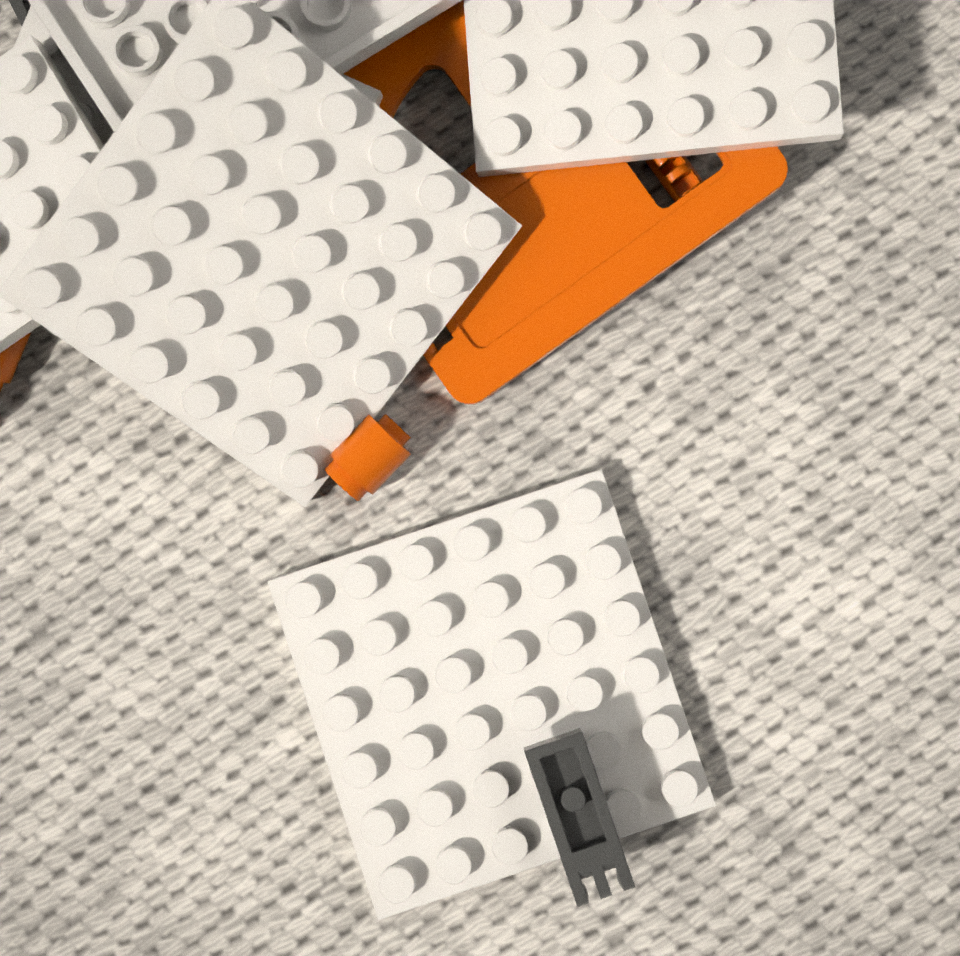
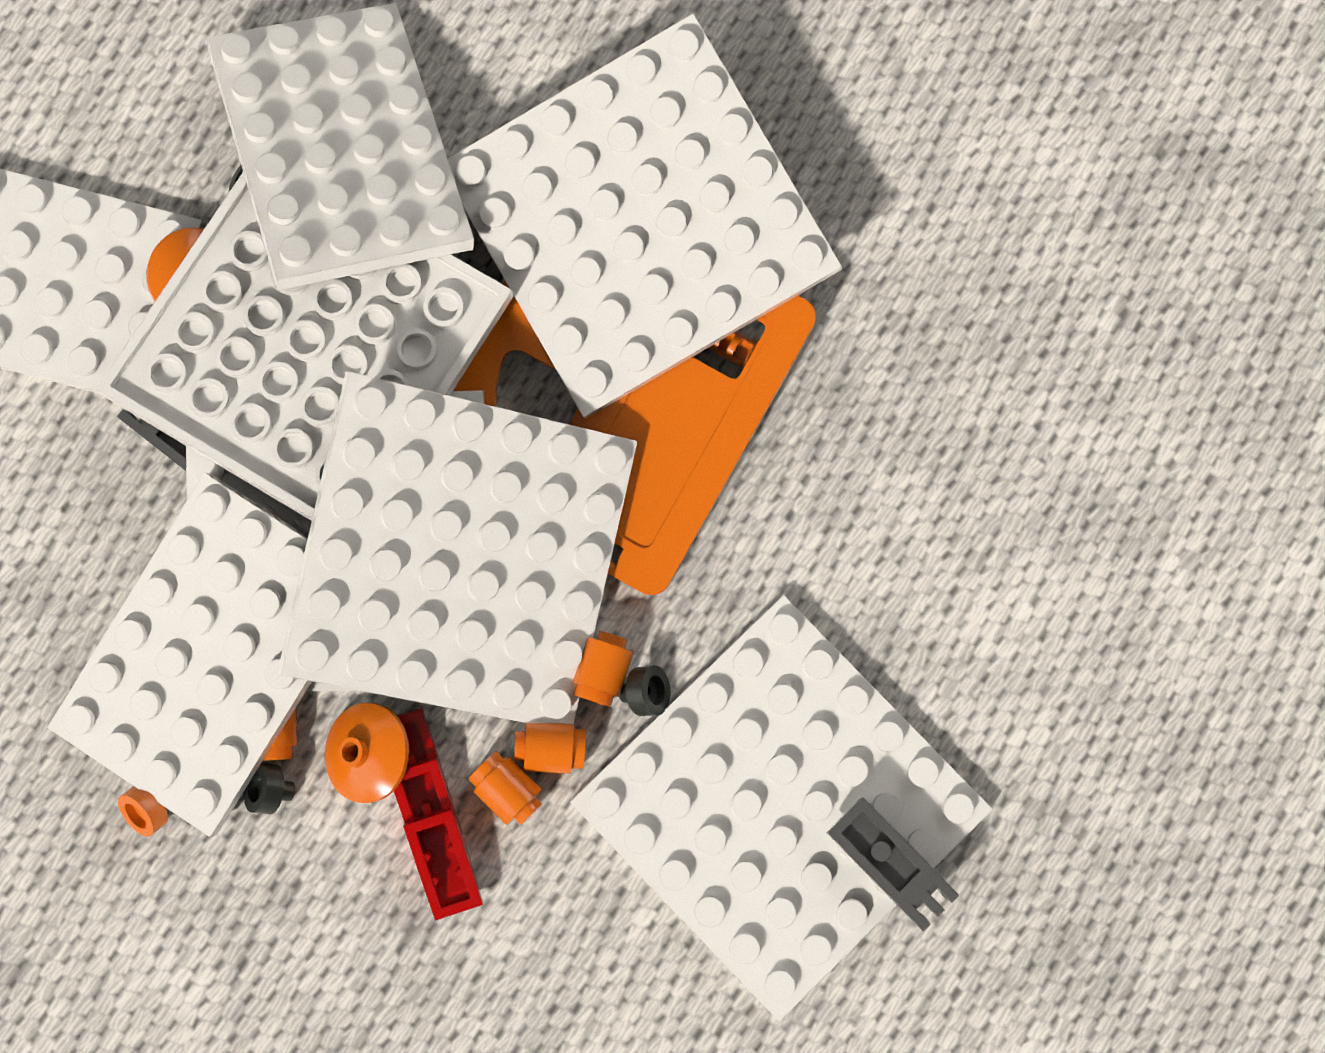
camera: 30 degrees left, 5 degrees down
none -> orange dish [325,703,409,803]
none -> red slope [394,707,483,921]
none -> orange brick [468,751,542,825]
none -> orange brick [514,723,586,774]
none -> pearl dark grey tile [619,665,671,716]

